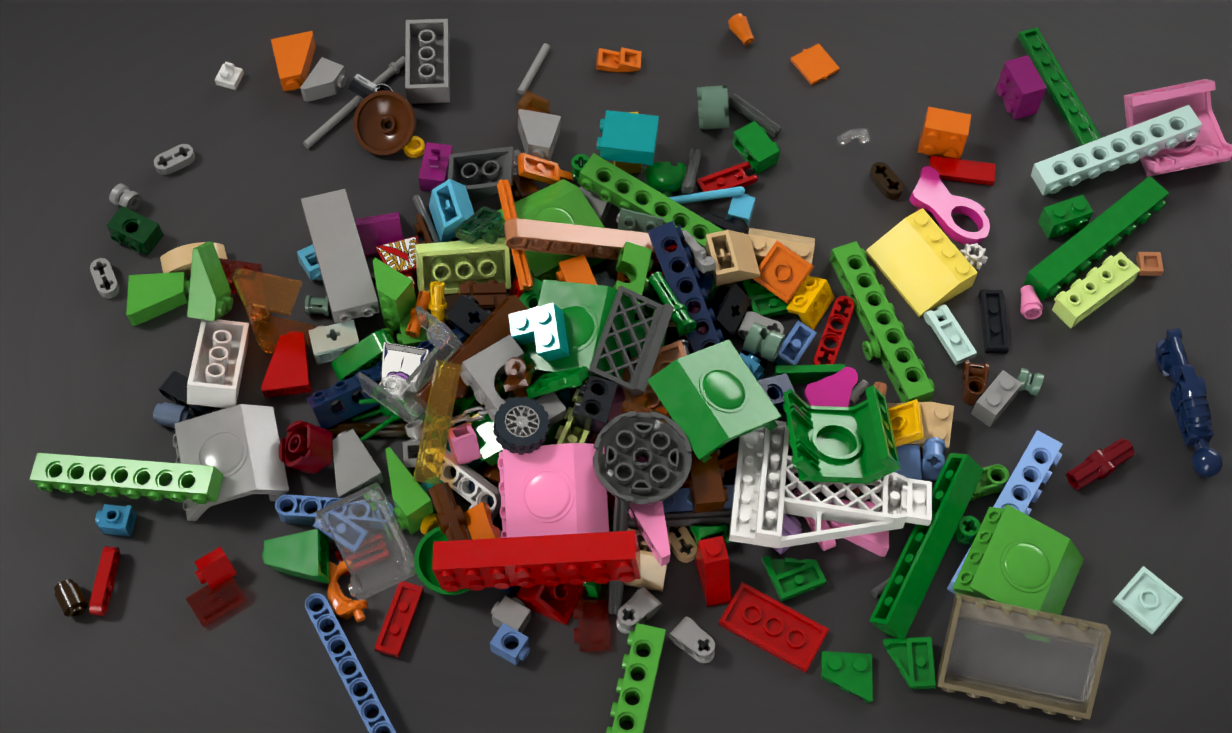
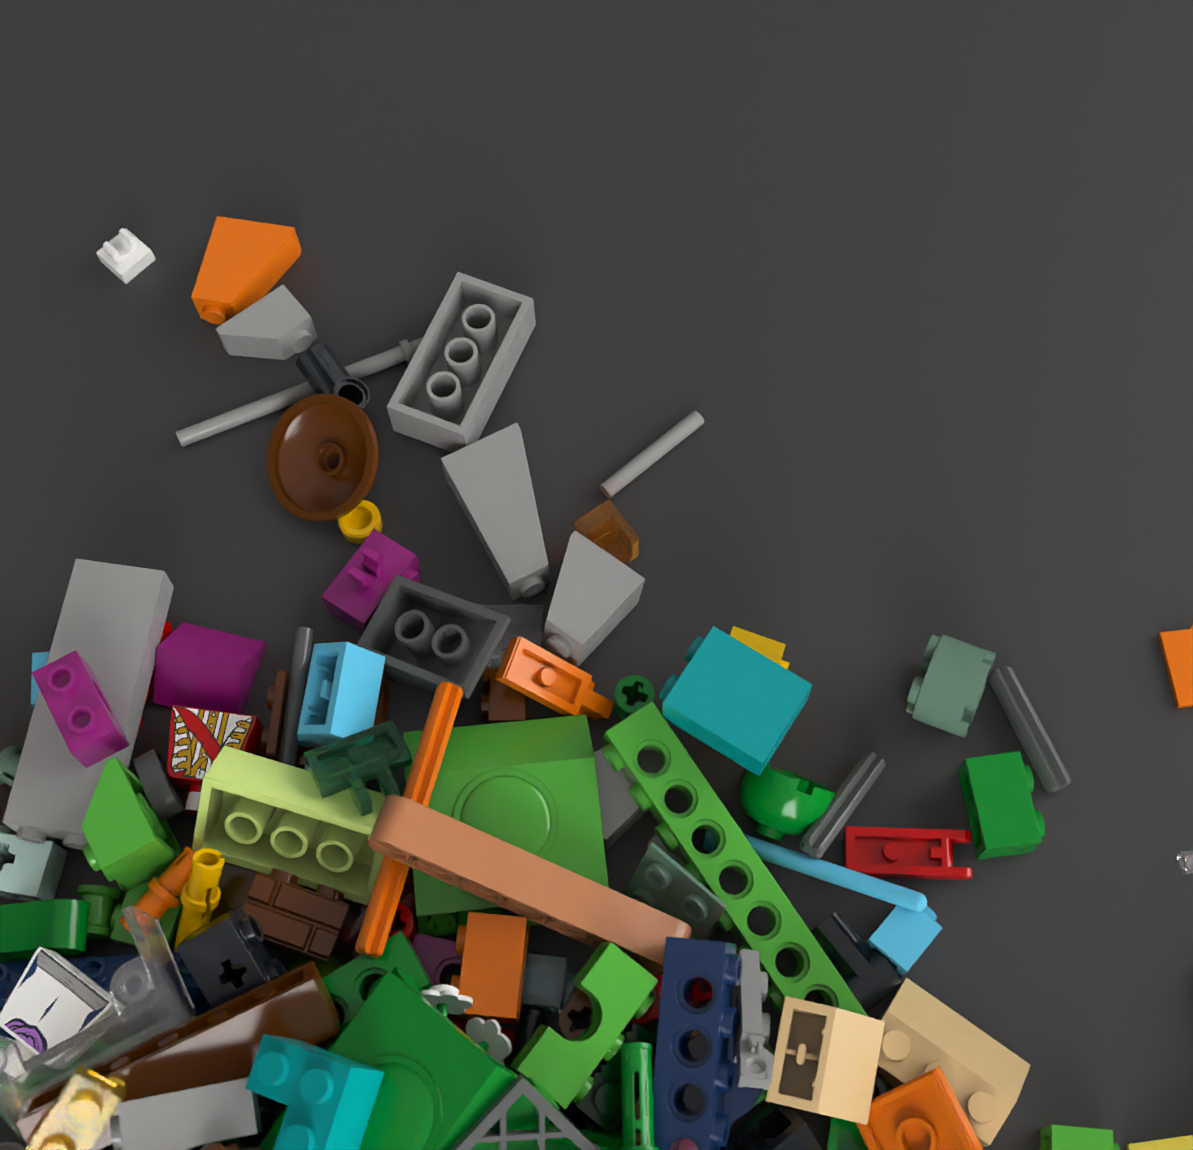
camera: 30 degrees right, 5 degrees up
orange slope [596,47,642,72] -> none
orange cone [728,13,755,45] -> none
none -> magenta brick [32,650,130,768]
none -> light grey slope [440,422,551,600]

